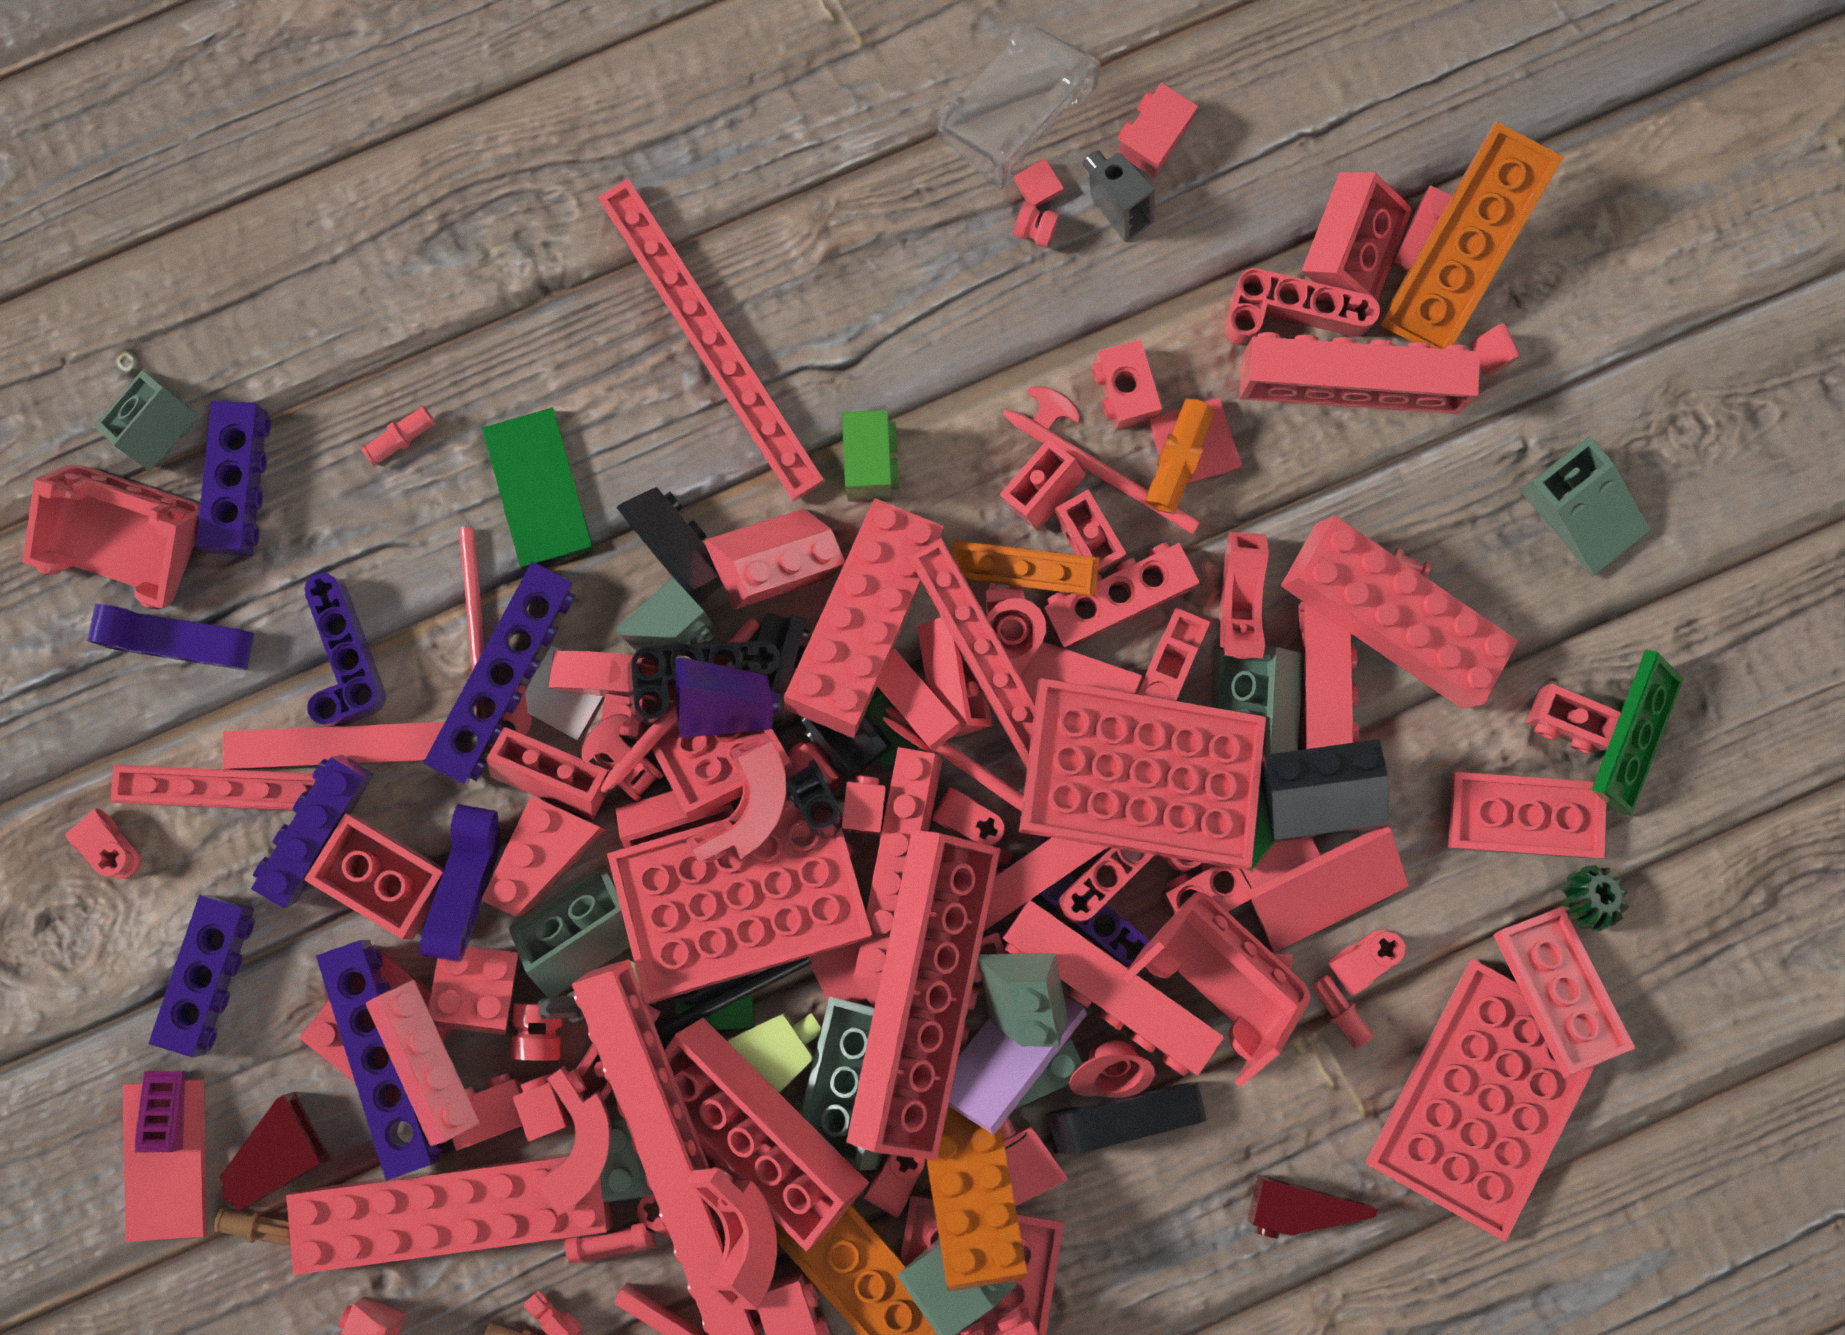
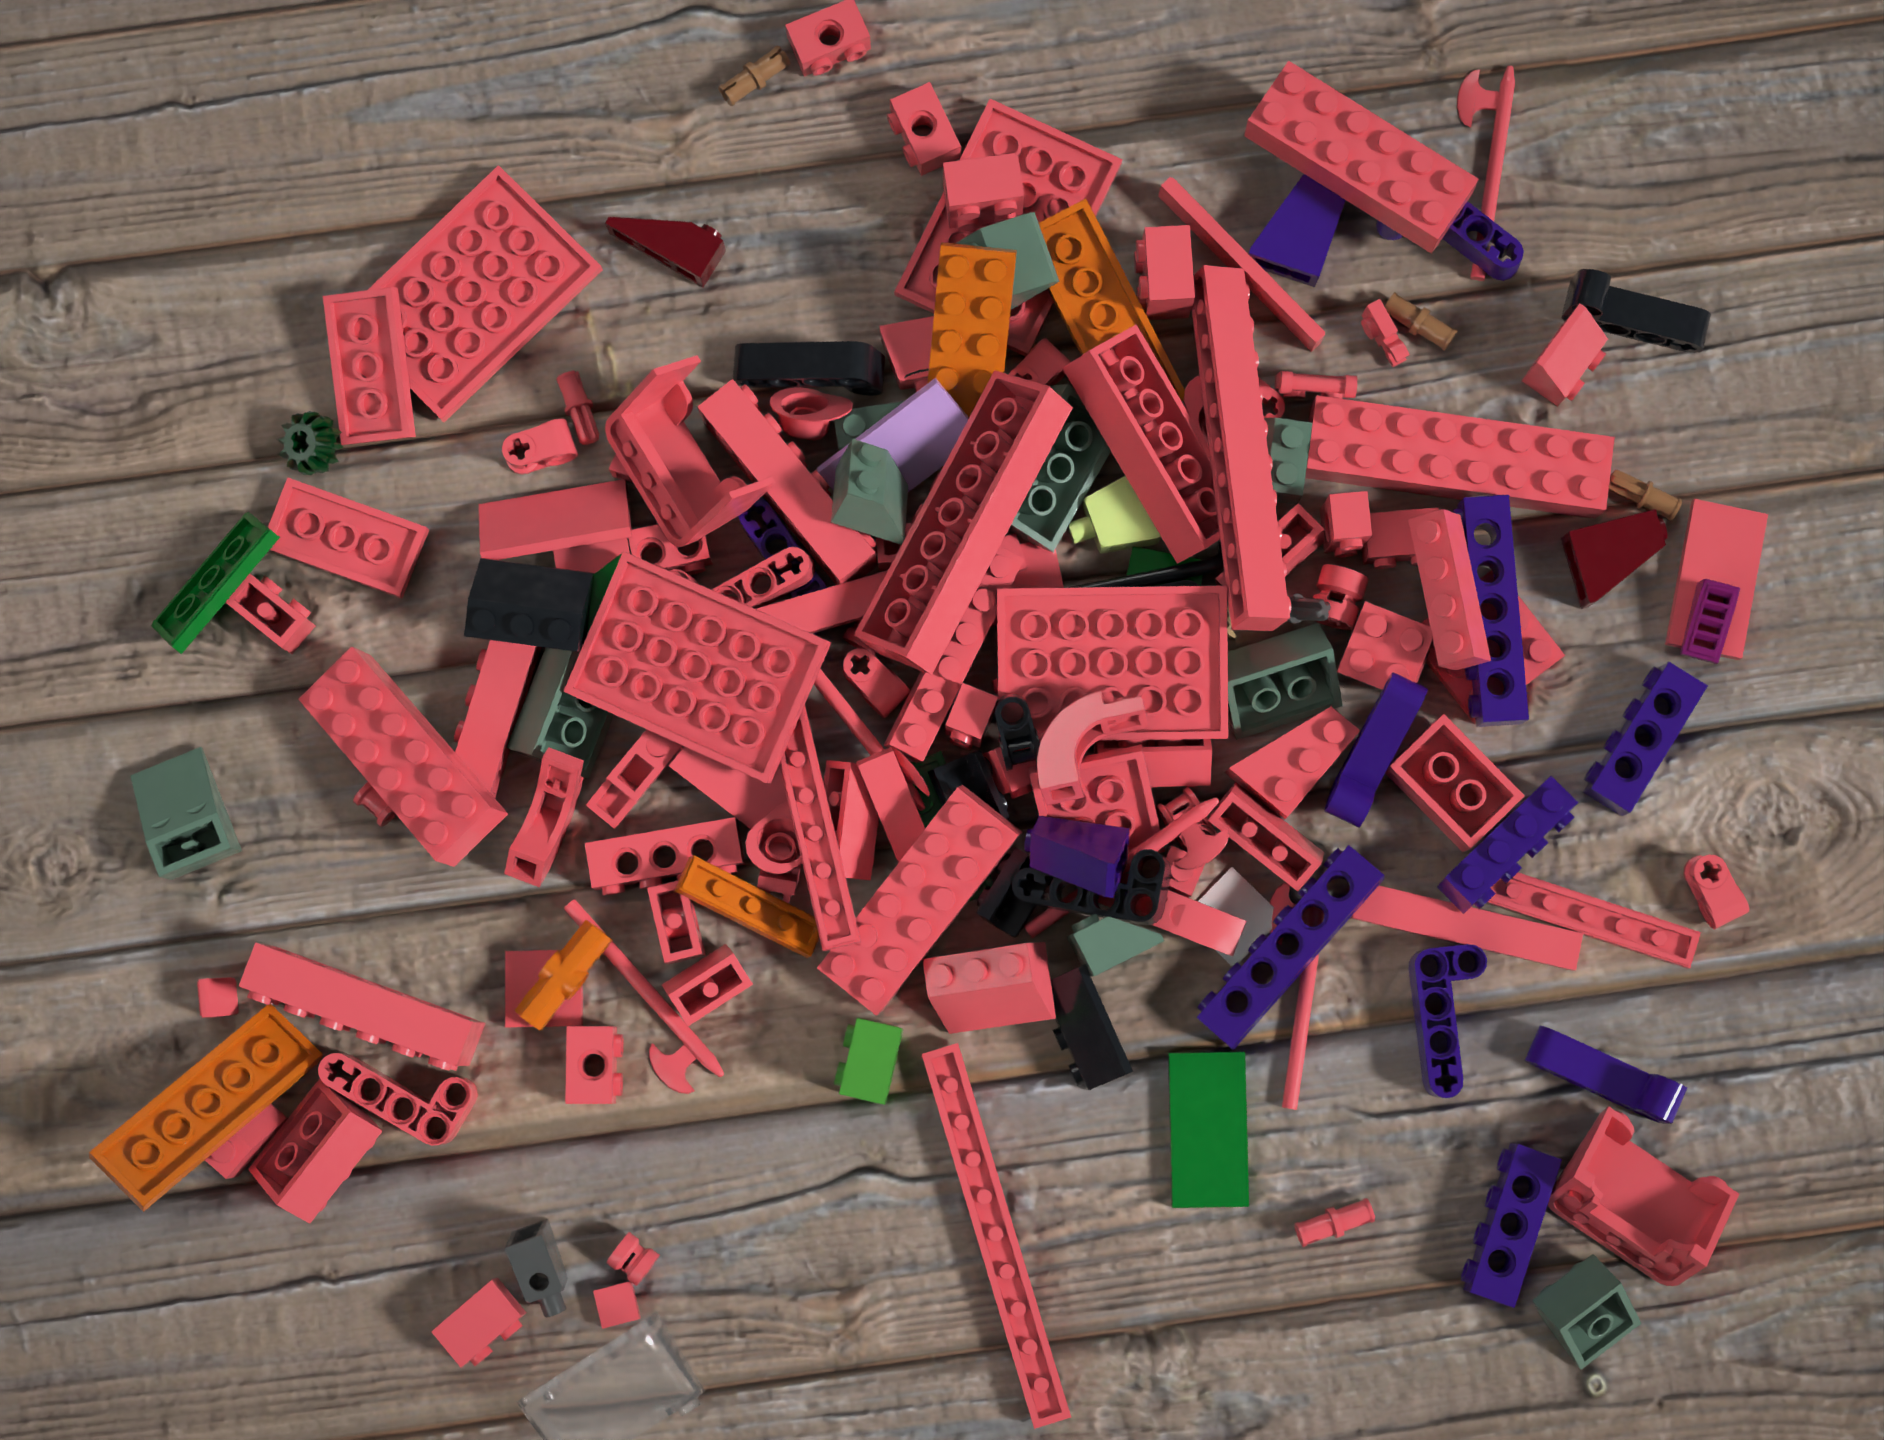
camera: 165 degrees left, 0 degrees up
coral arch [537,1066,612,1216] -> none
coral arch [686,1168,777,1309] -> none

